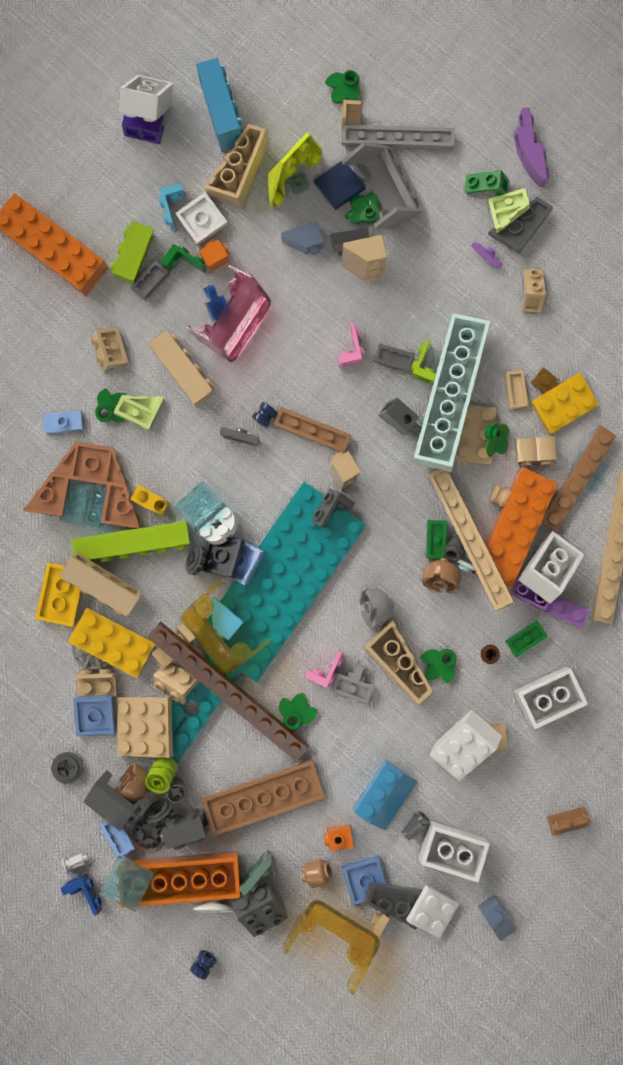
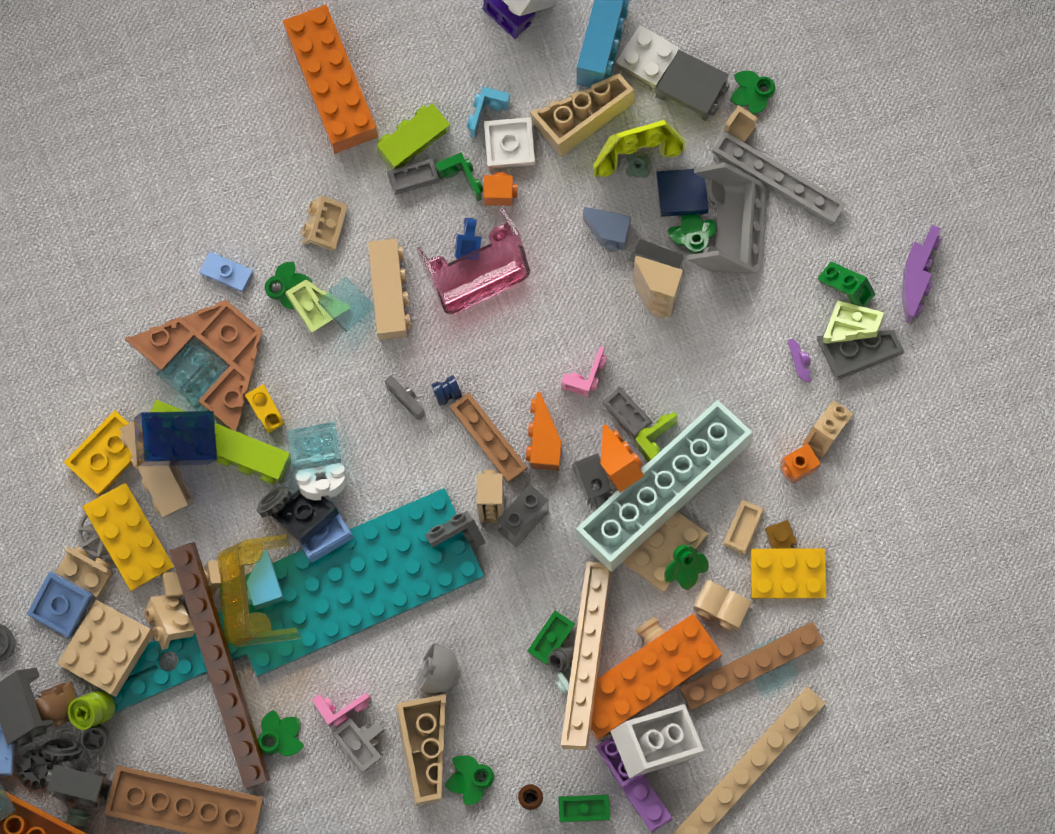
camera: 35 degrees right, 10 degrees down
medium nougat cylinder [421,558,460,593] -> none
none -> sand green plate [64,807,92,826]
none -> clear blue brick [134,411,217,467]
none -> clear light blue piece [318,277,374,332]
none -> dark grey panel [498,485,549,548]
none -> orange slope [526,392,561,471]
none -> orange slope [600,424,644,492]
none -> white plate [615,25,680,88]
none -> dark grey panel [656,49,730,121]
none -> orange brick [780,444,821,484]

